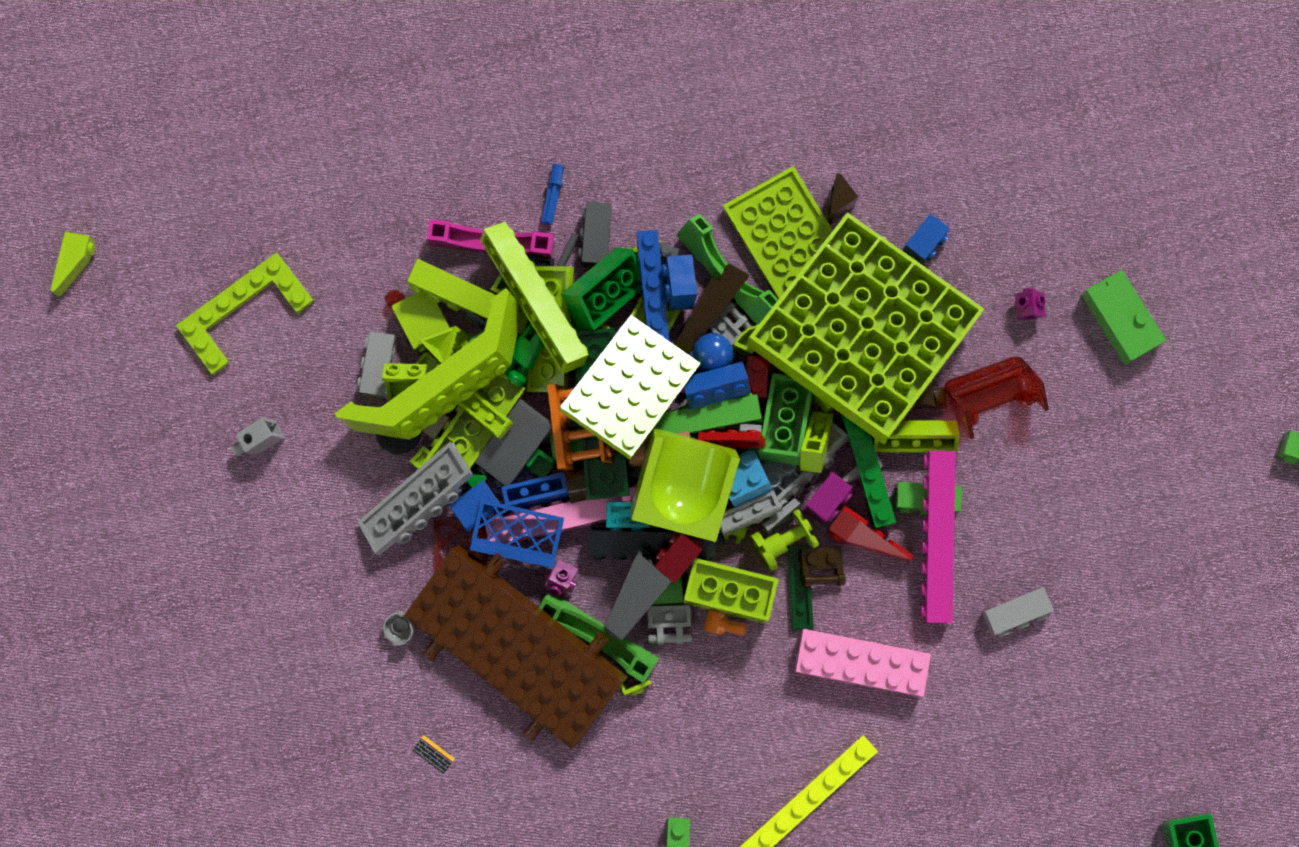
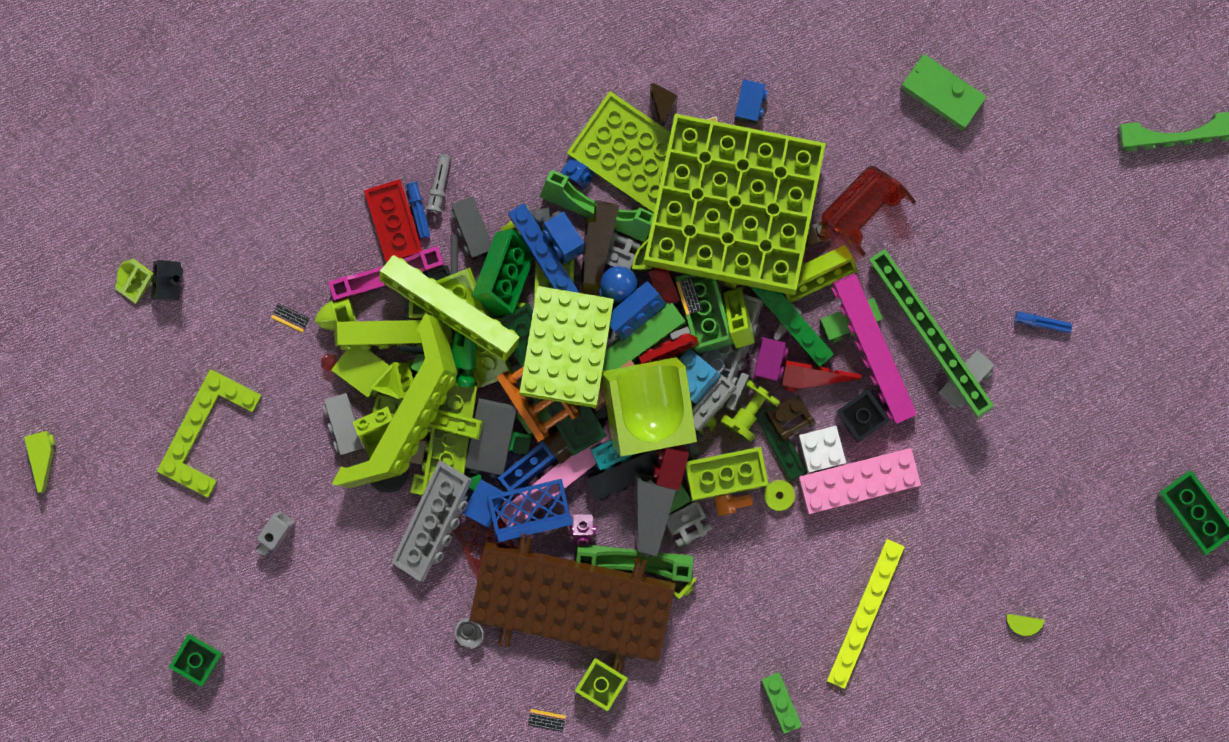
camera: 30 degrees left, 5 degrees up
magenta brick [1014,288,1046,321] -> none
none -> lime slope [115,258,154,304]
none -> black brick [151,260,183,301]
none -> green brick [168,634,224,687]
none -> black sticker [271,303,310,333]
none -> lime helmet [315,297,356,331]
none -> red plate [364,179,423,263]
none -> light grey pin [425,154,451,213]
none -> blue bracket [560,157,595,189]
none -> lime brick [575,658,628,711]
none -> black sticker [676,277,702,315]
none -> lime piece [764,480,795,511]
none -> white brick [798,426,846,474]
none -> black brick [835,389,890,443]
none -> bright green brick [869,249,994,420]
none -> blue axle [1014,311,1072,333]

